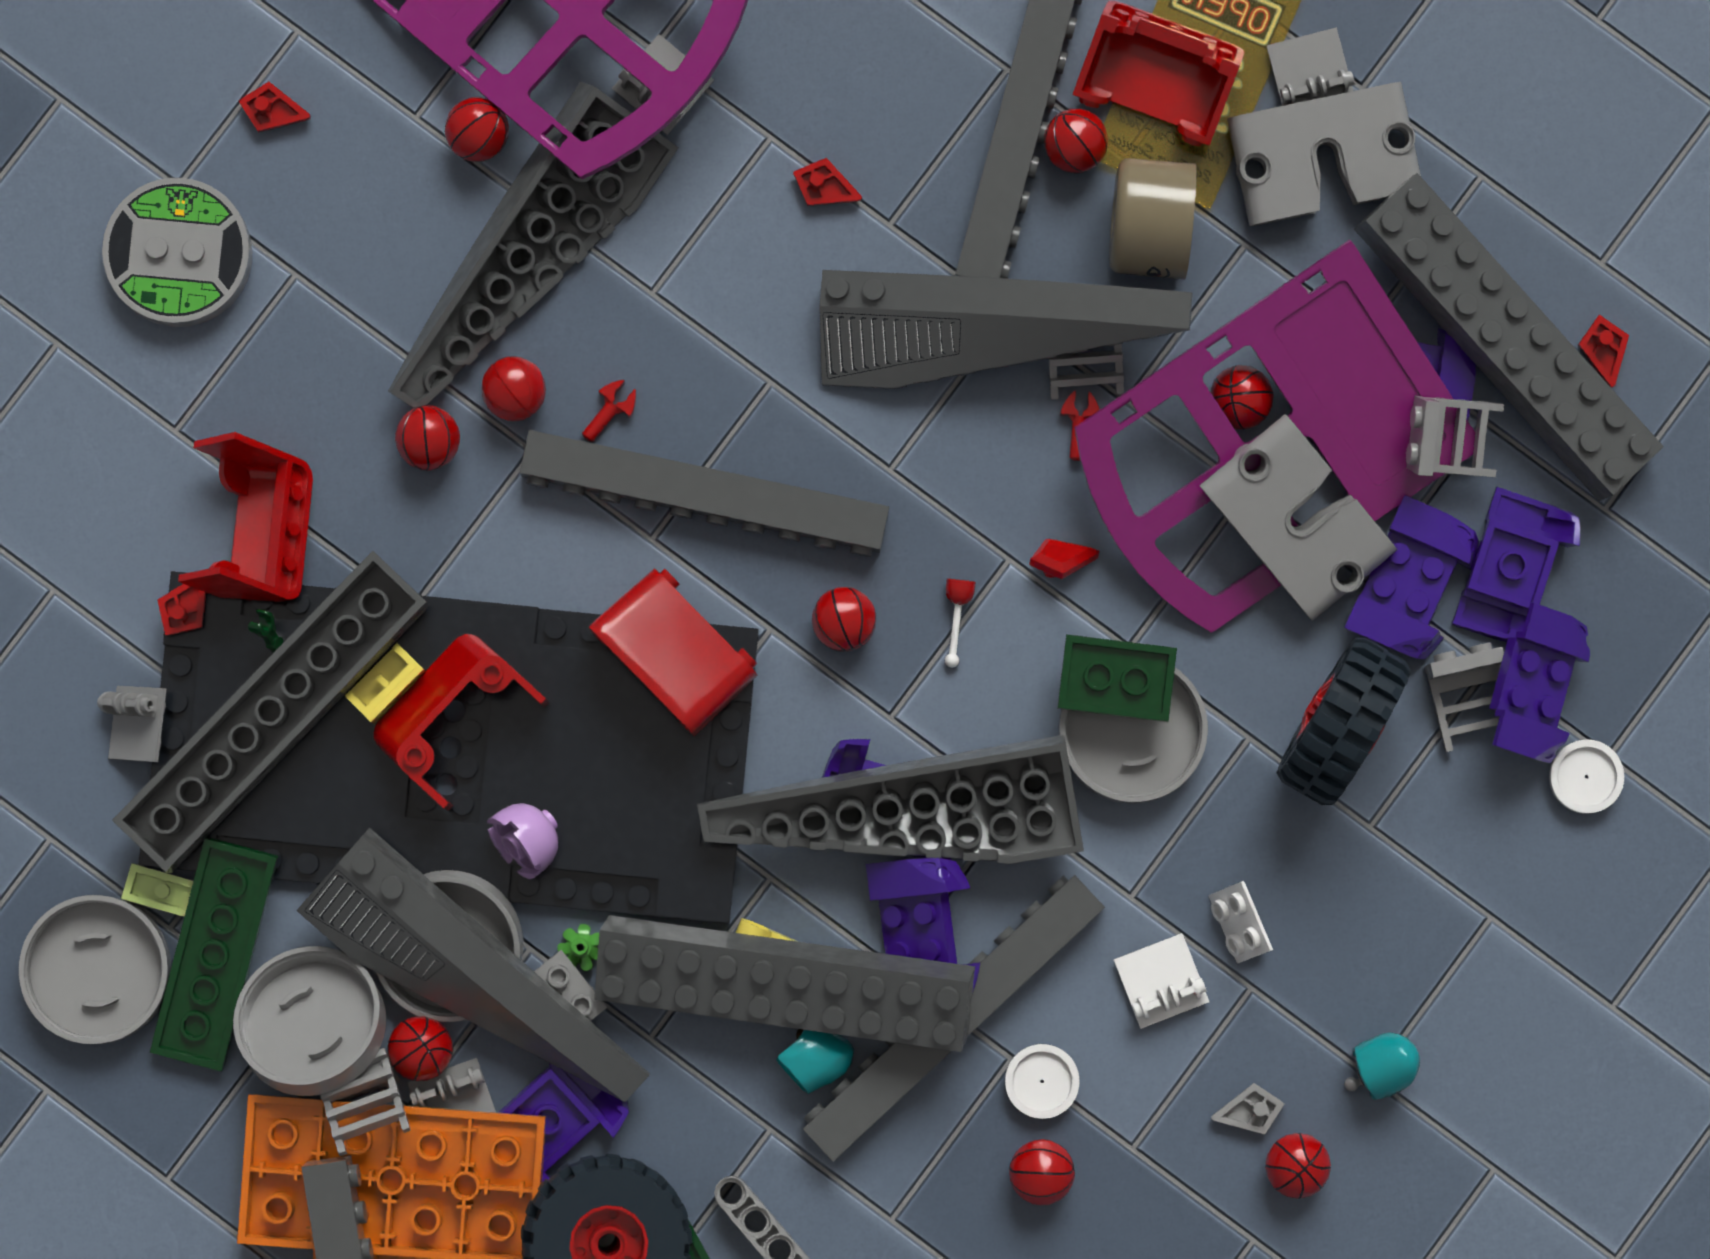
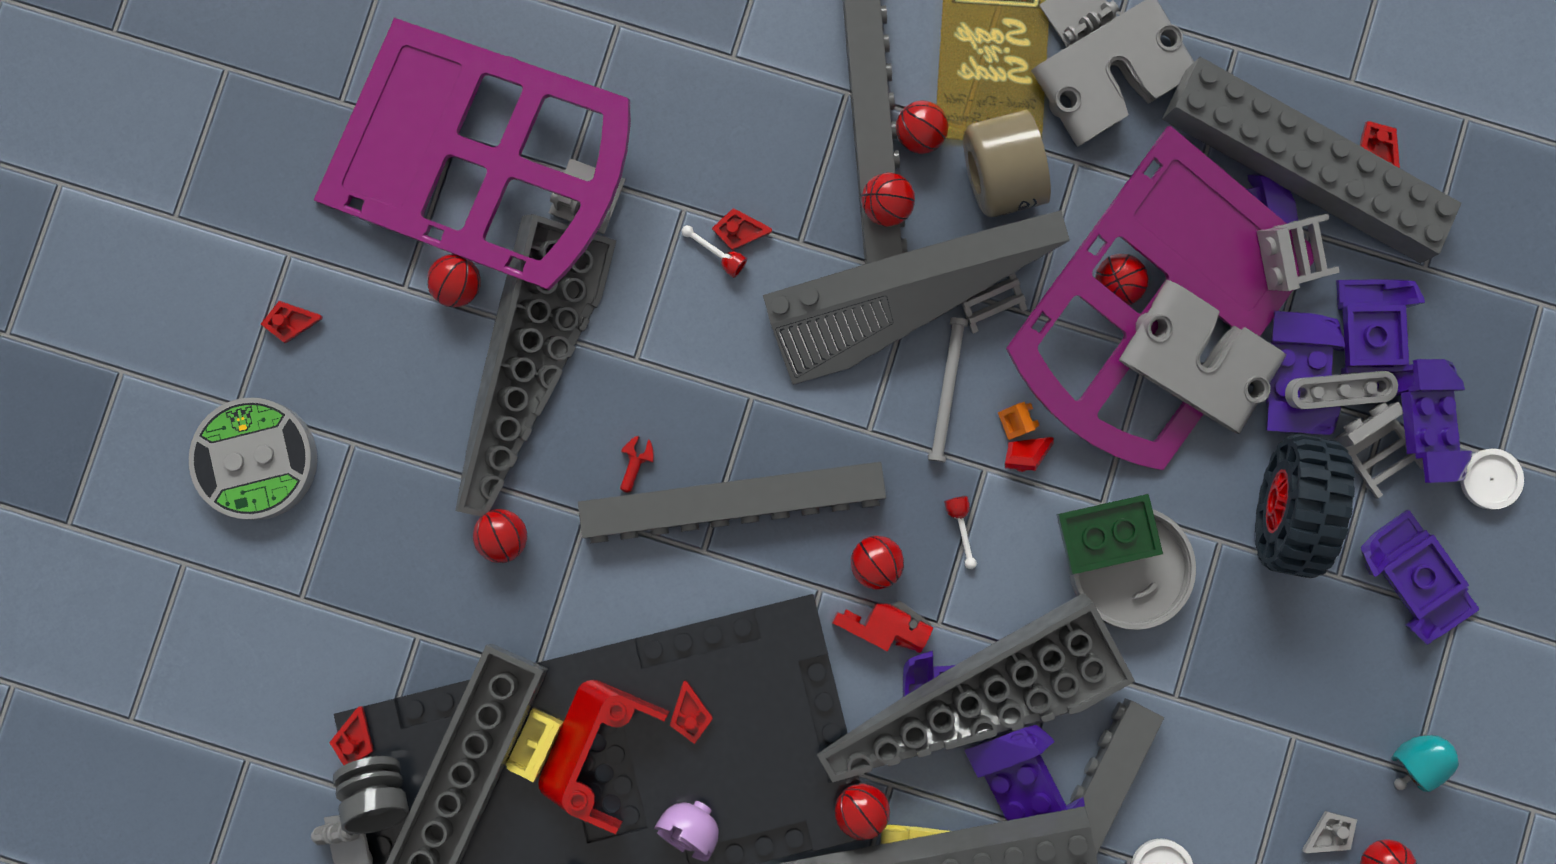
camera: 20 degrees left, 0 degrees up
red windscreen [178,432,313,602] -> none
dark green piece [248,609,283,653] -> none
red piece [481,356,546,421] -> none
red windscreen [588,568,758,737] -> none
red bar [1060,390,1100,461] -> none
red windscreen [1072,1,1245,146] -> none
white hinge [1114,933,1209,1029] -> none
white hinge [1208,881,1273,964] -> none
none -> dark grey wheel [333,756,409,834]
none -> red piece [670,681,713,744]
none -> hinge [682,225,747,278]
none -> red plate [832,601,933,653]
none -> red piece [835,783,890,840]
none -> red piece [861,172,915,227]
none -> light grey bar [928,317,968,463]
none -> orange tile [998,401,1040,440]
none -> light grey plate [1285,371,1398,409]
none -> dark purple piece [1361,510,1480,645]

